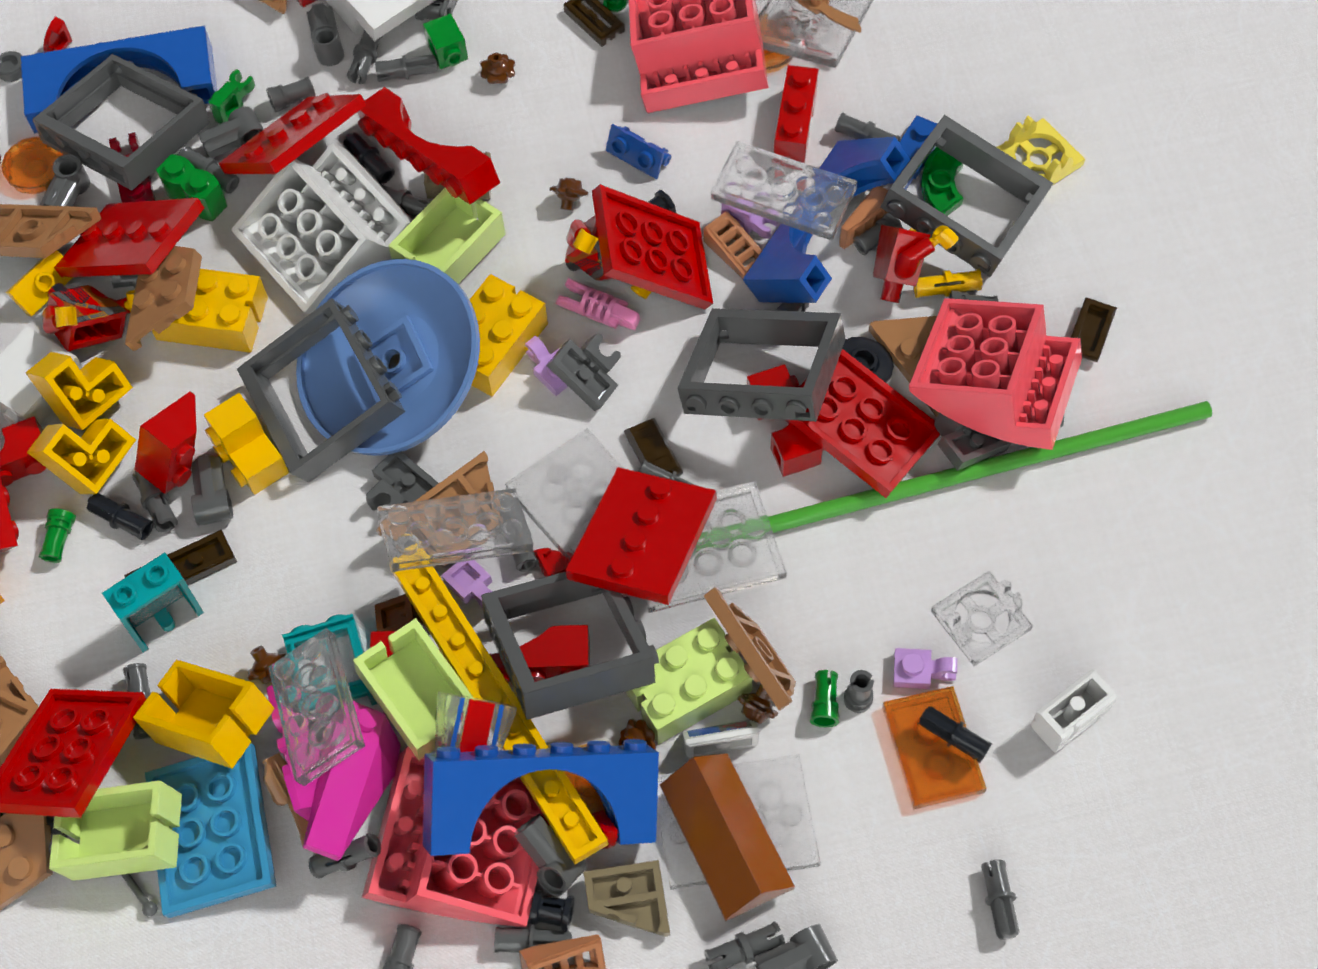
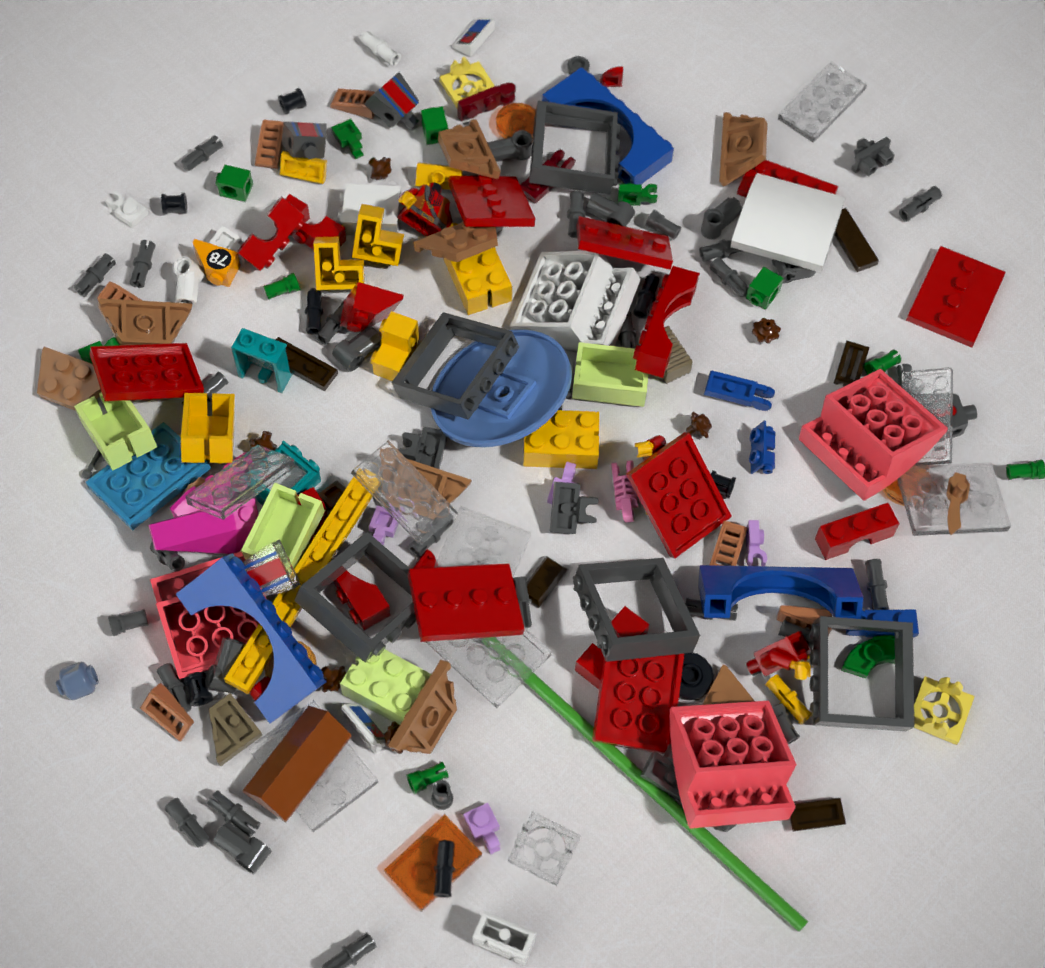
camera: 55 degrees right, 0 degrees up
green brick [156,154,228,221] -> none
clear plate [711,141,857,241] -> none
none -> blue hinge [704,371,775,411]

